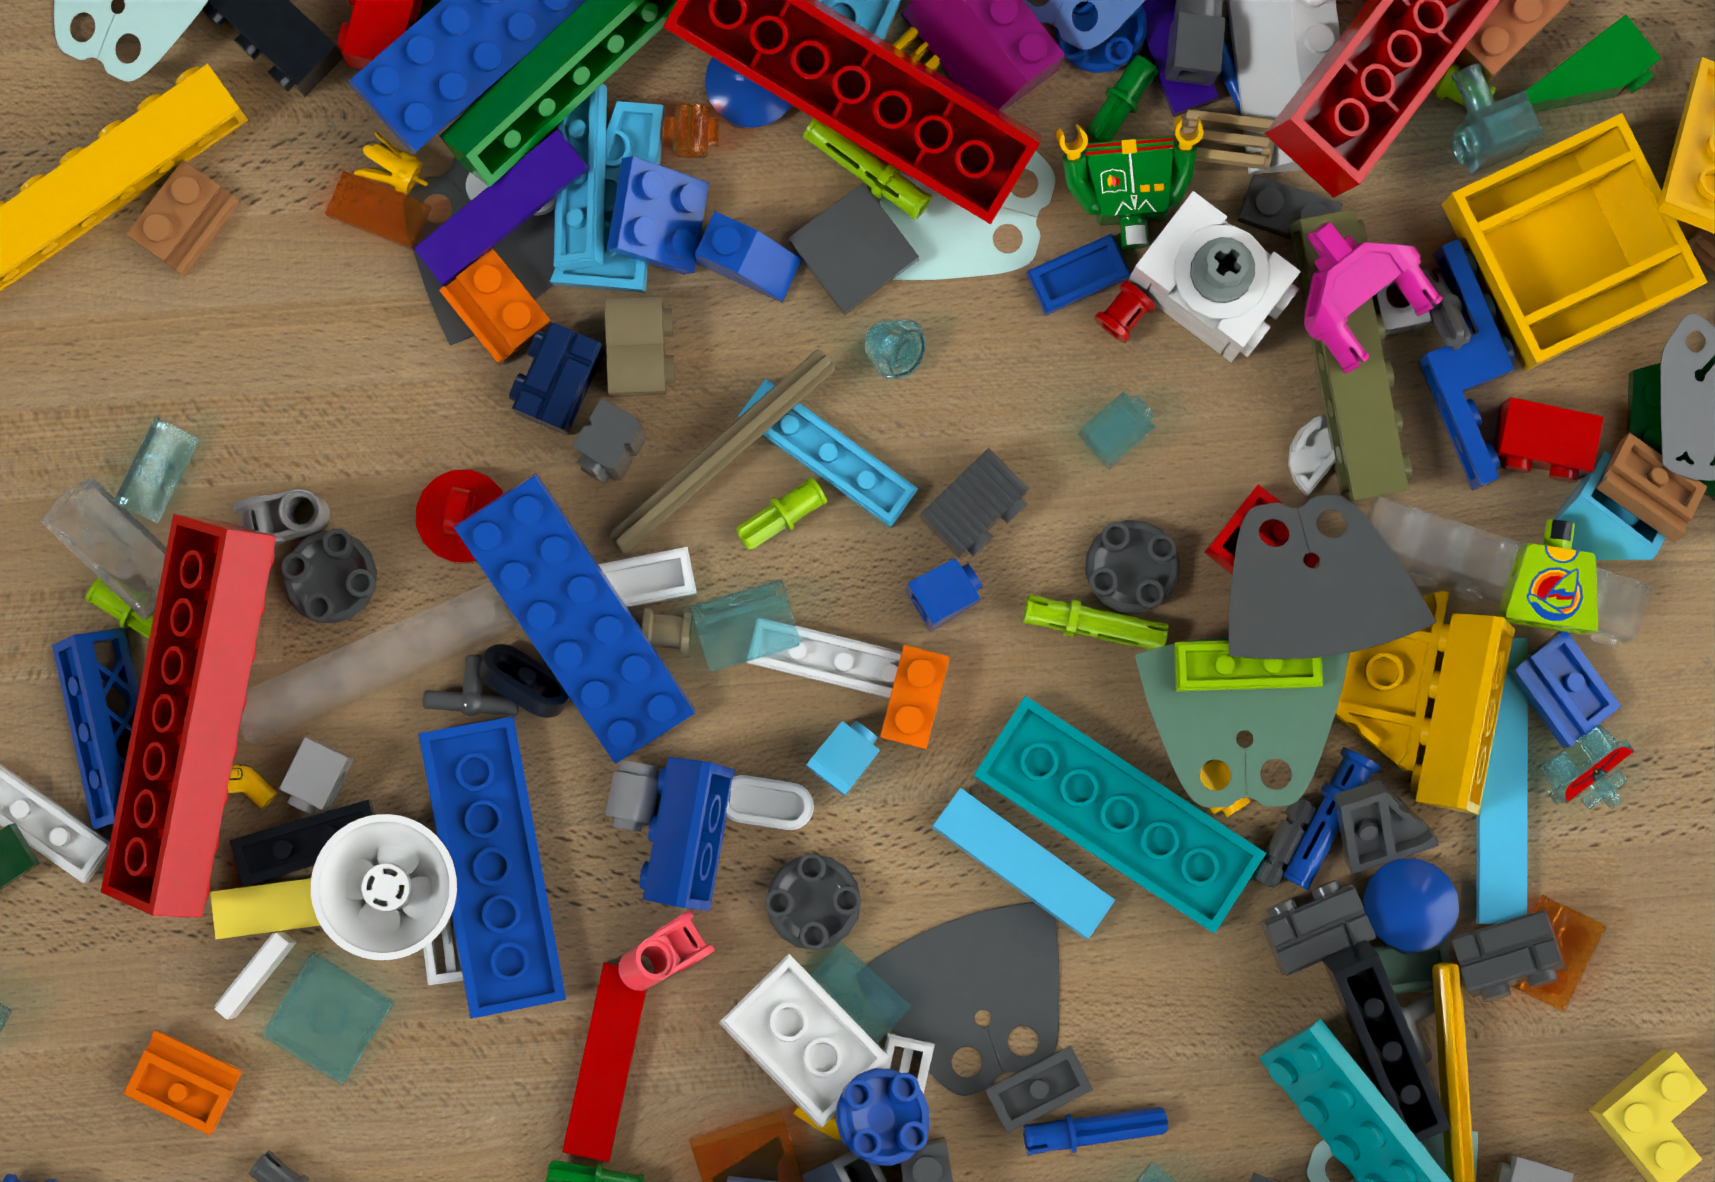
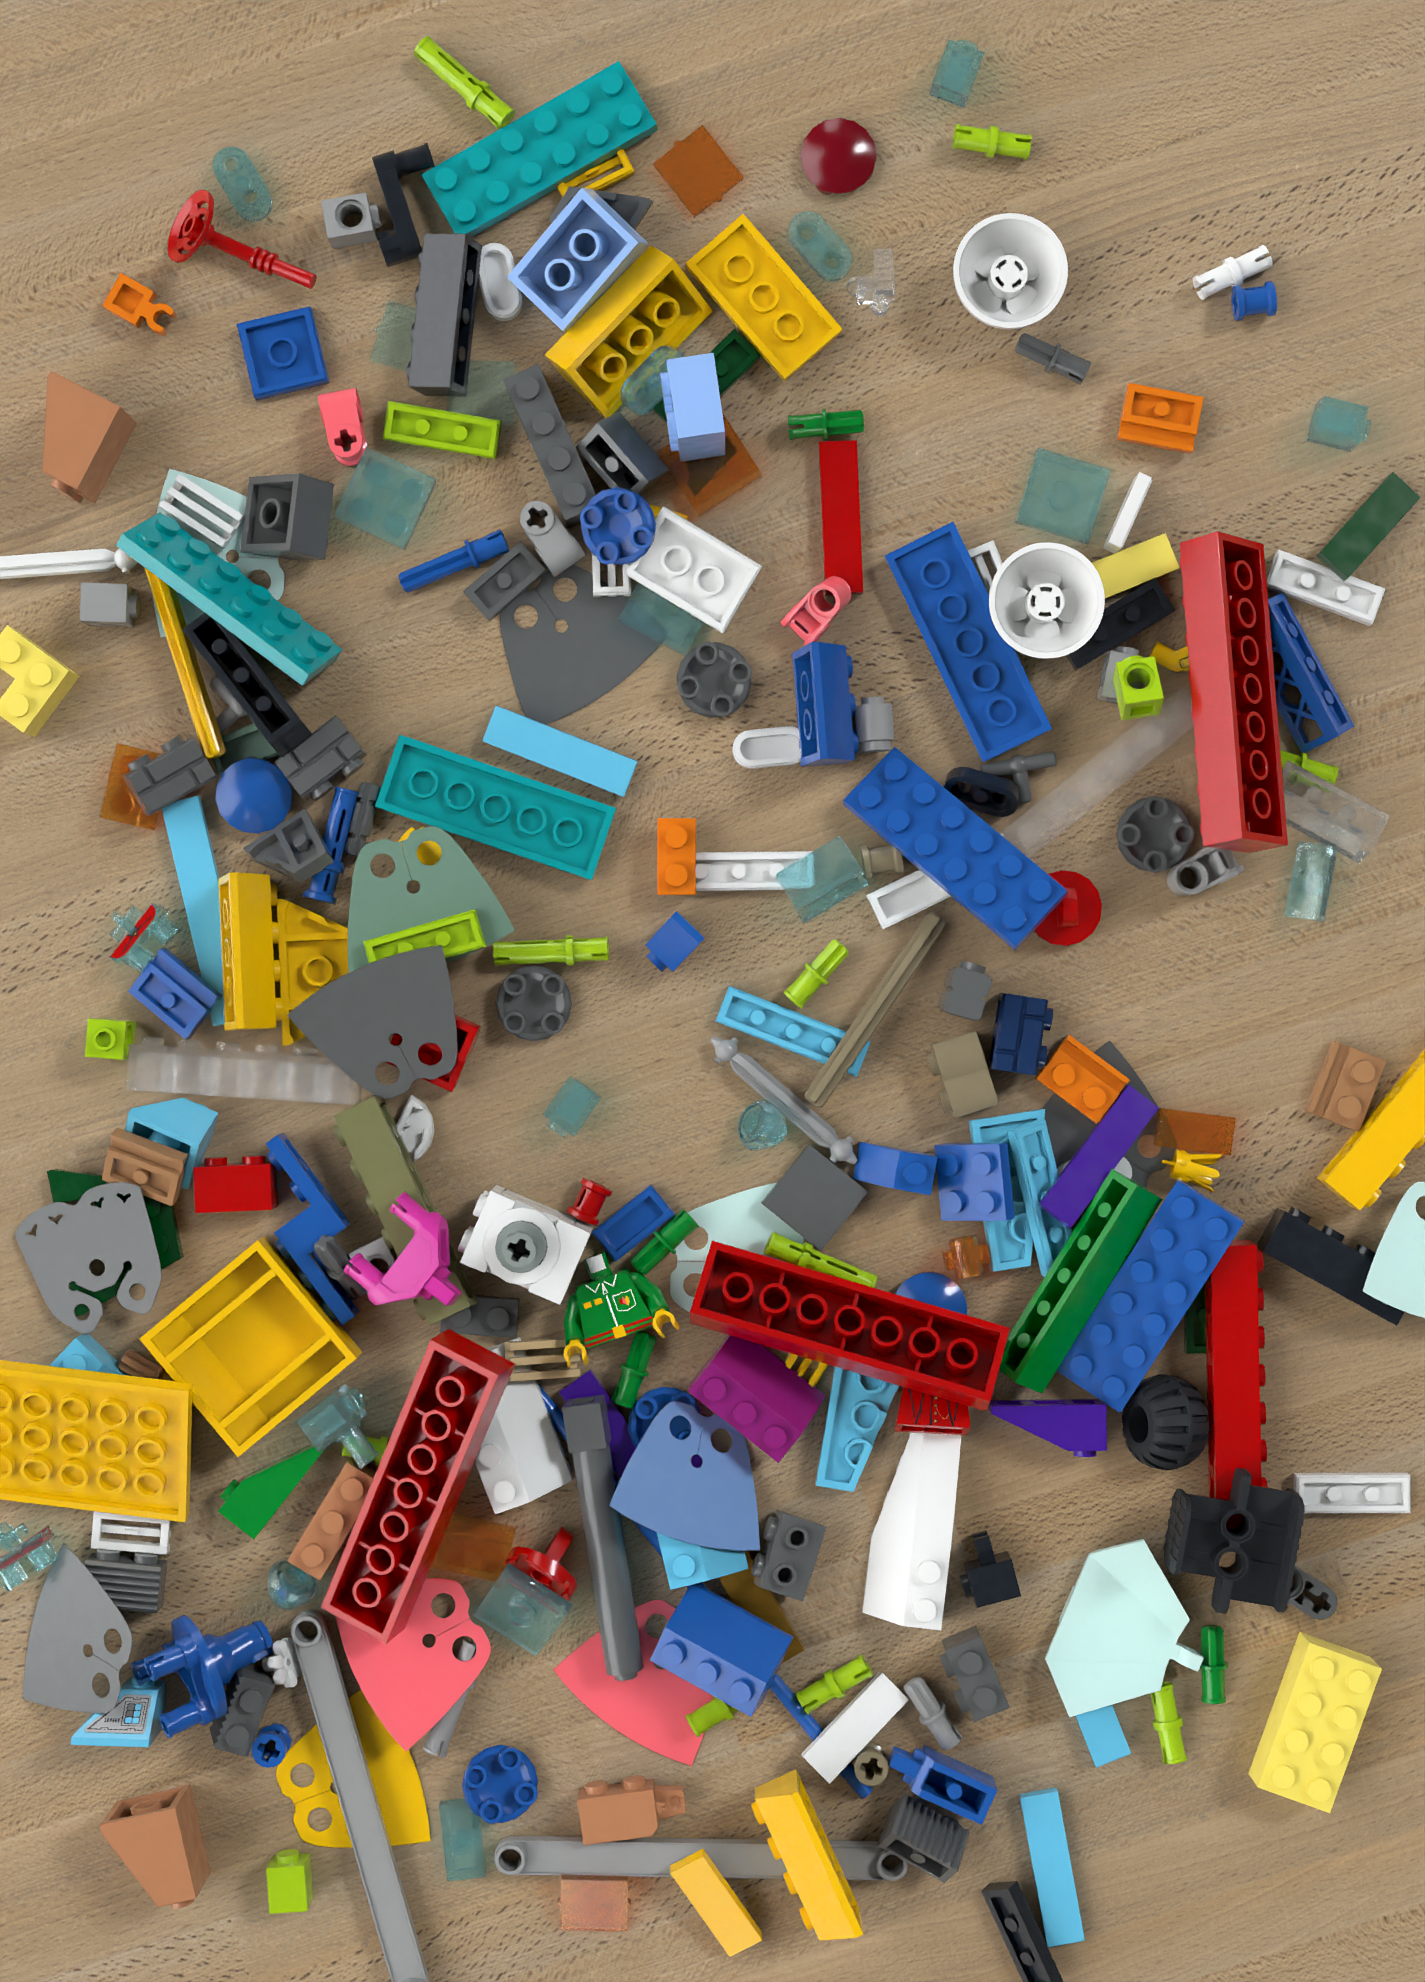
camera: 165 degrees right, 5 degrees up
medium azure slope [806,720,880,797] -> none
dark grey brick [920,448,1029,558] -> none
lime torso [1497,519,1598,635] -> none
none -> lime brick [85,1018,136,1060]
none -> light grey piece [520,501,586,577]
none -> green axle [631,1208,699,1275]
none -> light grey wheel [710,1036,857,1164]
none -> lime brick [1113,655,1164,721]

